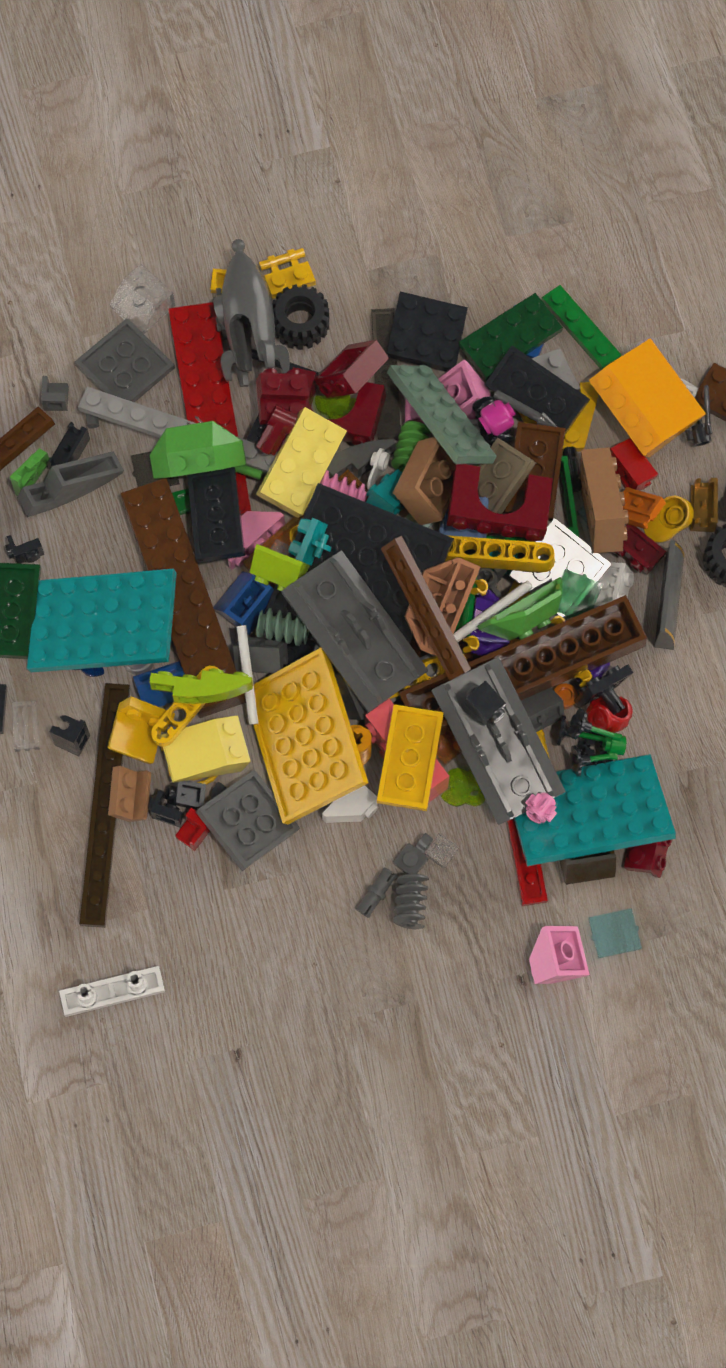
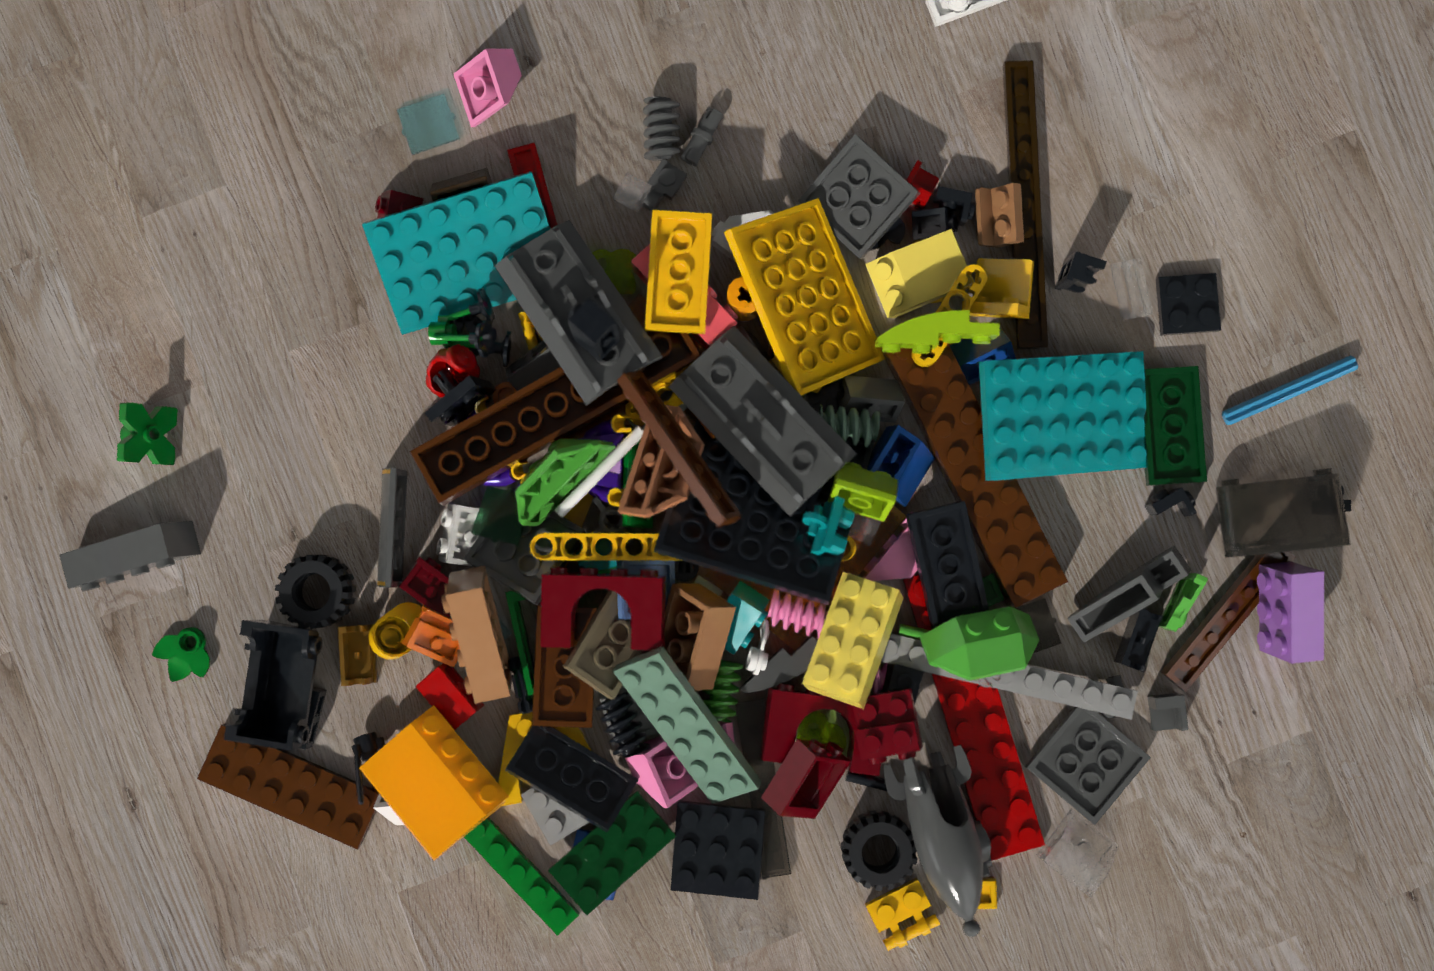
camera: 175 degrees right, 15 degrees up
white bar [236,625,259,725] -> none
dark red piece [256,404,298,456] -> none
dark pink head [478,400,516,436] -> none
dark grey piece [493,390,557,427] -> none
bright pink gear [525,792,557,824] -> none

